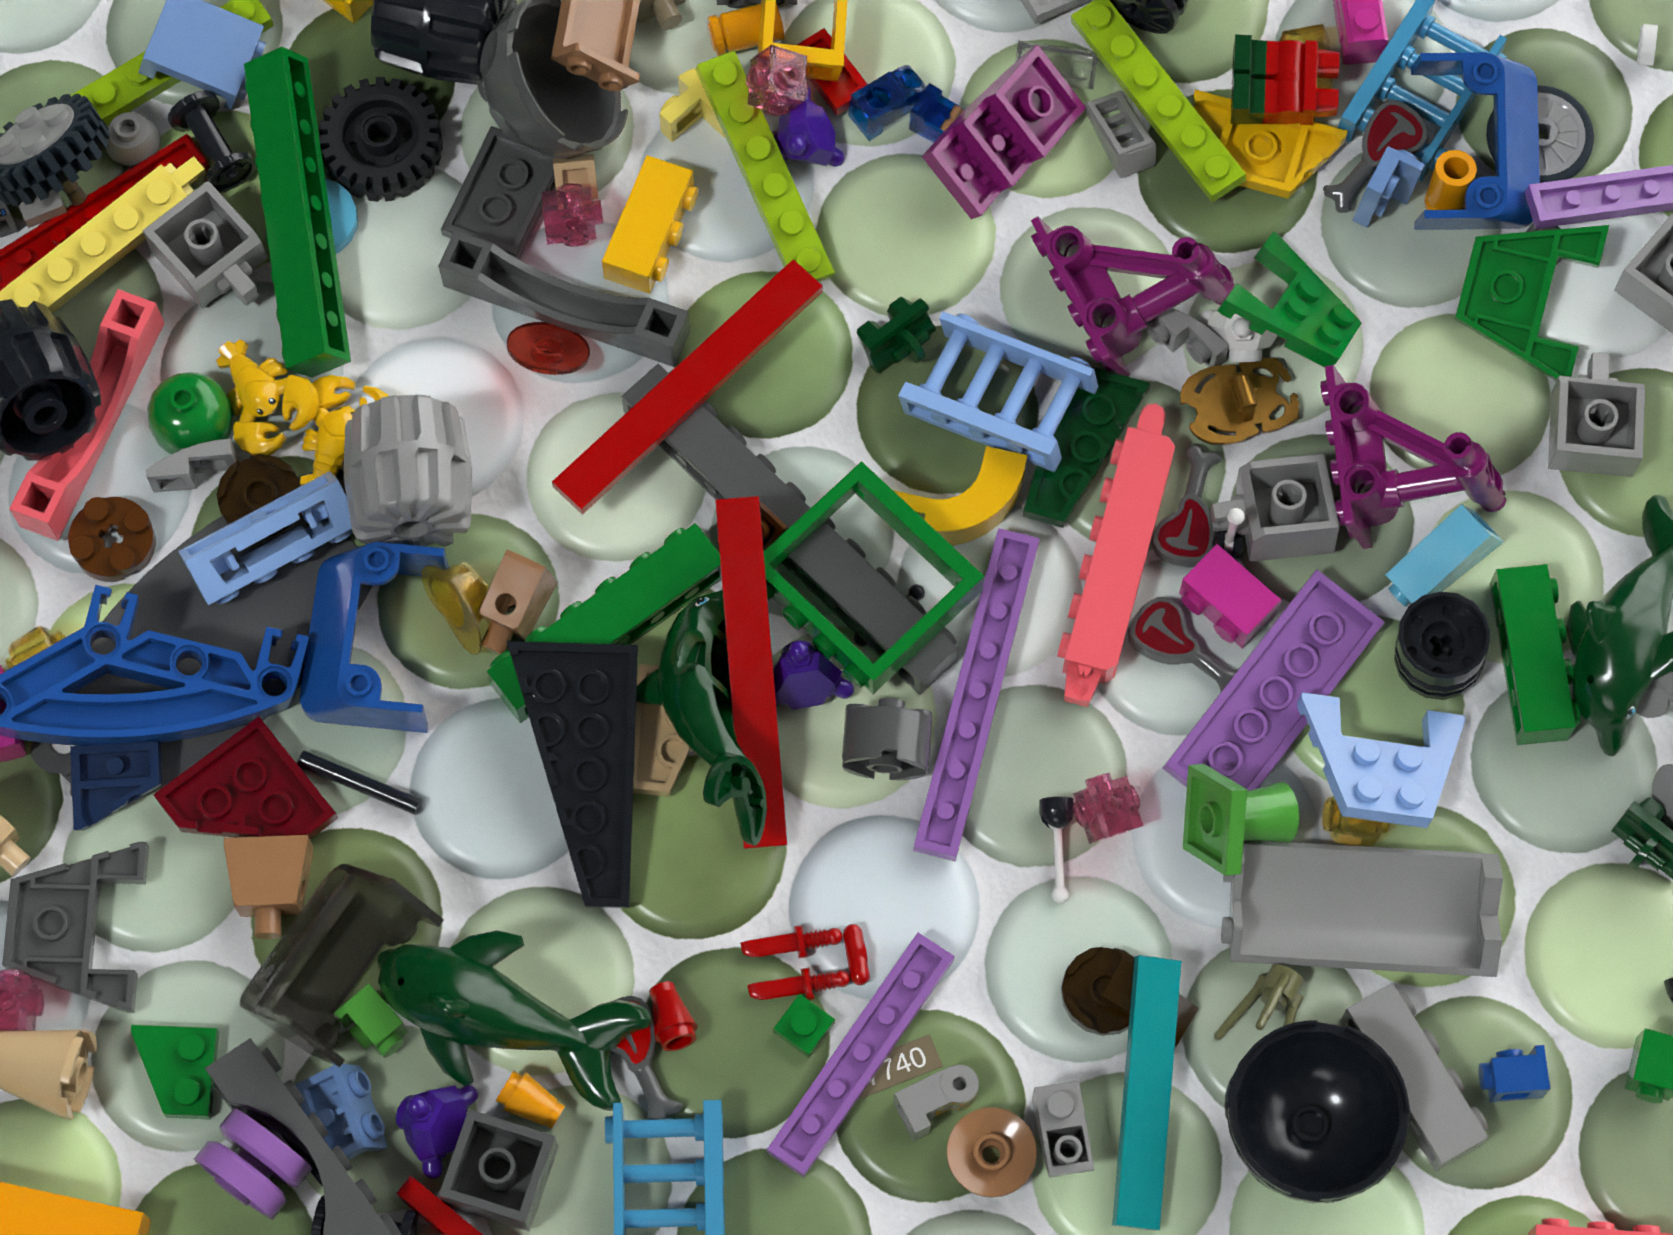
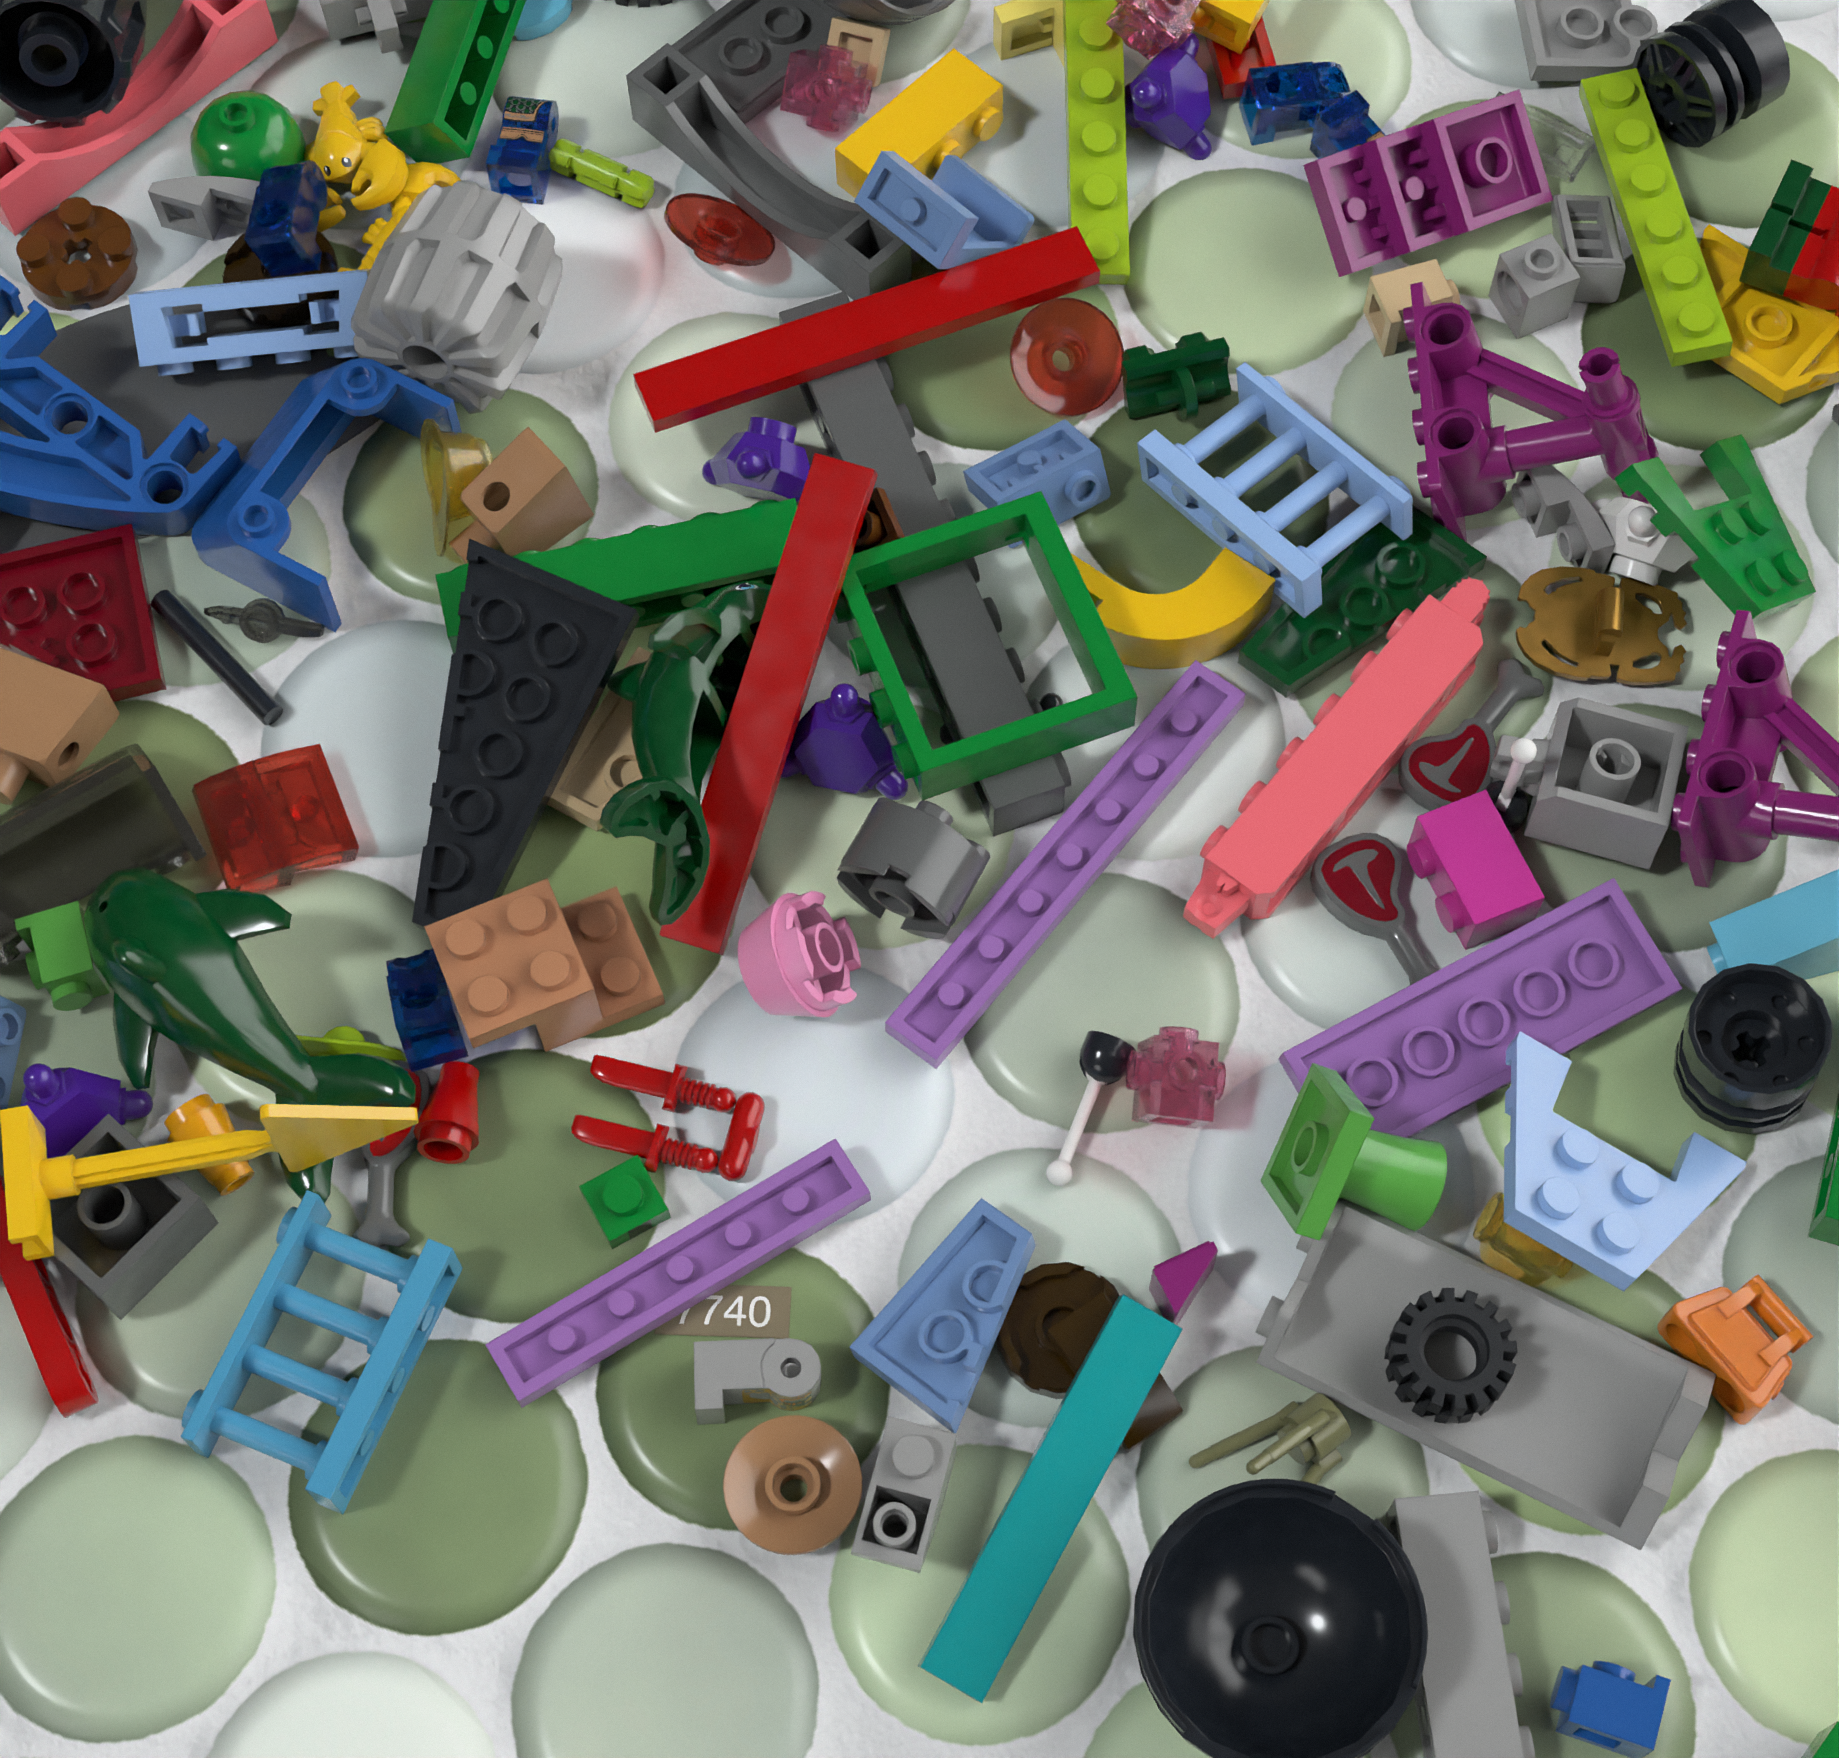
camera: 25 degrees right, 5 degrees down
none -> yellow piece [0,1104,419,1261]
none -> clear red slope [192,744,359,892]
none -> clear smoke piece [204,598,325,643]
none -> clear blue leg [244,160,328,277]
none -> lime piece [296,1026,407,1061]
none -> clear blue leg [386,948,469,1072]
none -> nougat bracket [424,878,665,1052]
none -> clear blue leg [485,96,559,205]
none -> lime axle [548,138,655,208]
none -> dark purple rock [702,417,810,502]
none -> bright pink cone [738,891,861,1017]
none -> medium blue wing [850,1198,1036,1434]
none -> medium blue panel [854,151,1034,269]
none -> medium blue bracket [963,419,1111,548]
none -> clear red dish [1010,298,1124,417]
none -> magenta slope [1149,1241,1218,1325]
none -> tan brick [1363,259,1461,357]
none -> black tyre [1384,1288,1518,1424]
none -> light grey brick [1488,233,1581,339]
none -> orange piece [1657,1274,1814,1425]

